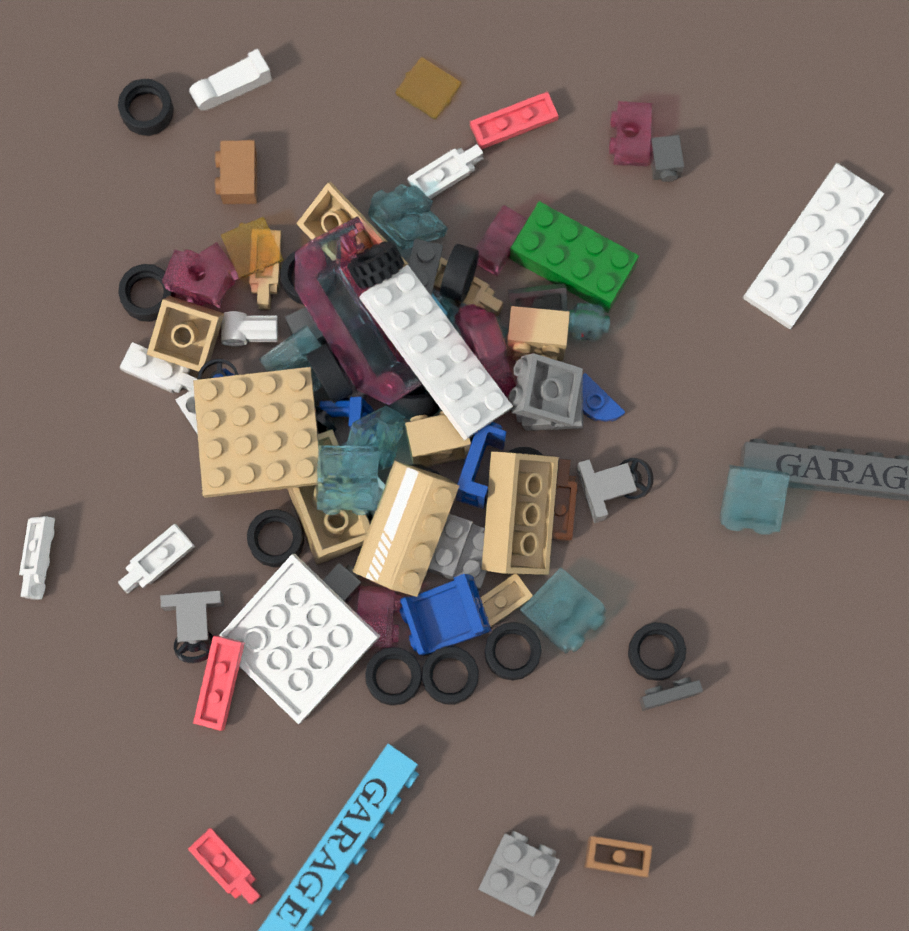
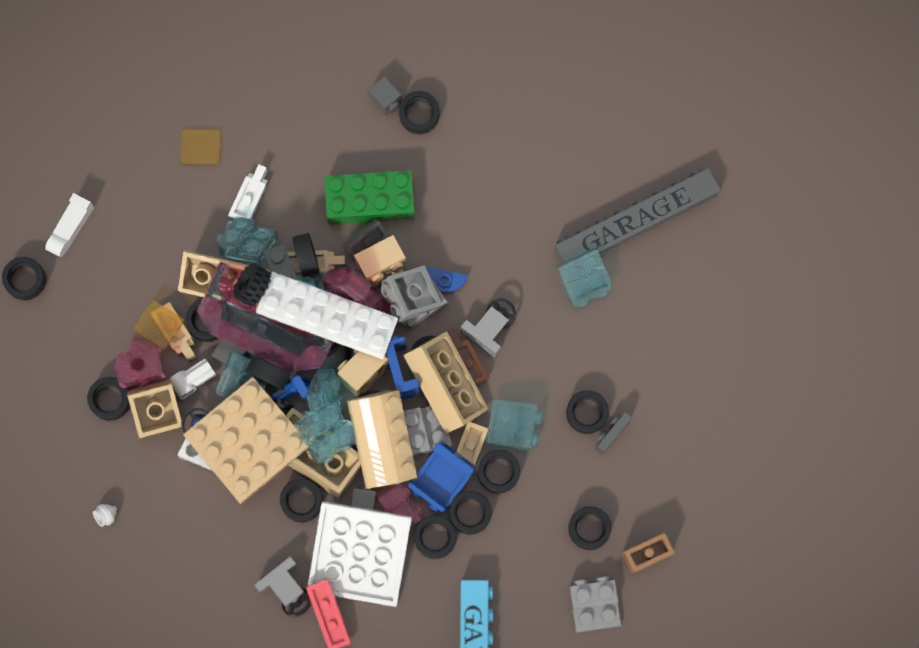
camera: 35 degrees left, 0 degrees up
white hinge [19,516,55,600] -> none
white hinge [118,523,195,594] -> none
white hinge [119,342,197,393] -> none
medium nougat brick [215,140,257,204] -> none
coral plate [470,91,559,150] -> none
clear pink brick [476,205,528,276] -> none
clear light blue head [568,303,610,342] -> none
clear pink brick [609,101,652,167] -> none
white plate [743,163,884,330] -> none
none -> white plate [93,504,117,526]
none -> black tyre [399,91,440,134]
none -> black tyre [568,506,612,550]

